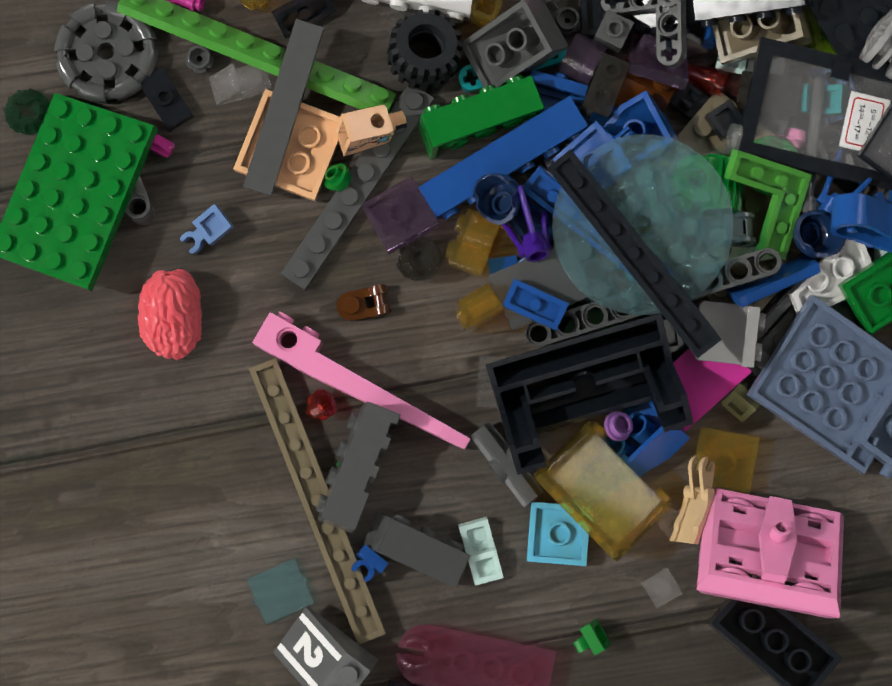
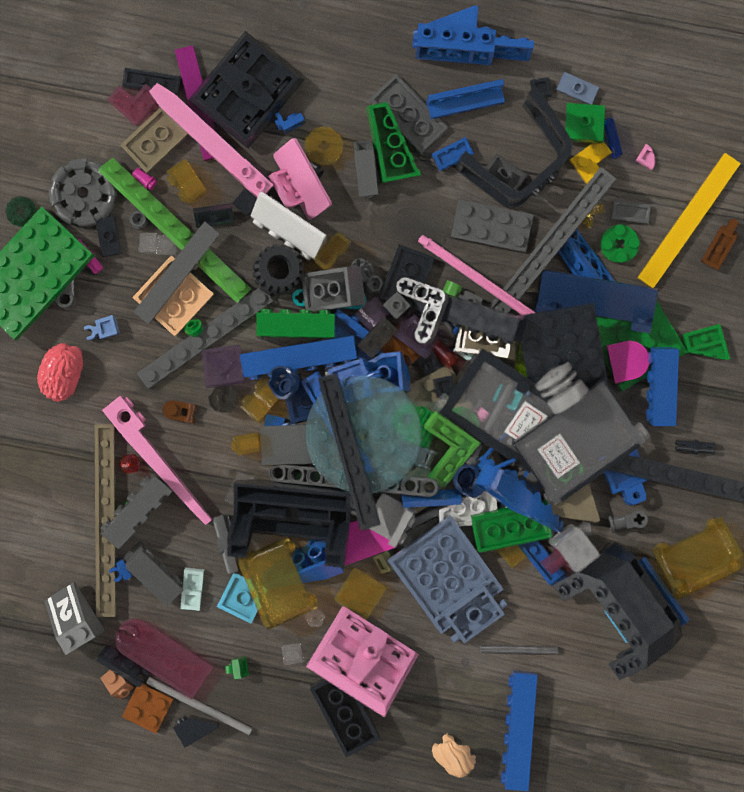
camera: 20 degrees right, 5 degrees up
clear light blue piece [247,558,314,624] -> none
light nougat torso [335,105,407,156] -> none
dark purple plant [502,185,552,262] -> none
blue plate [502,279,569,331] -> none
medium lavender plate [604,411,633,441] -> none
tan arm [669,455,715,544] -> none

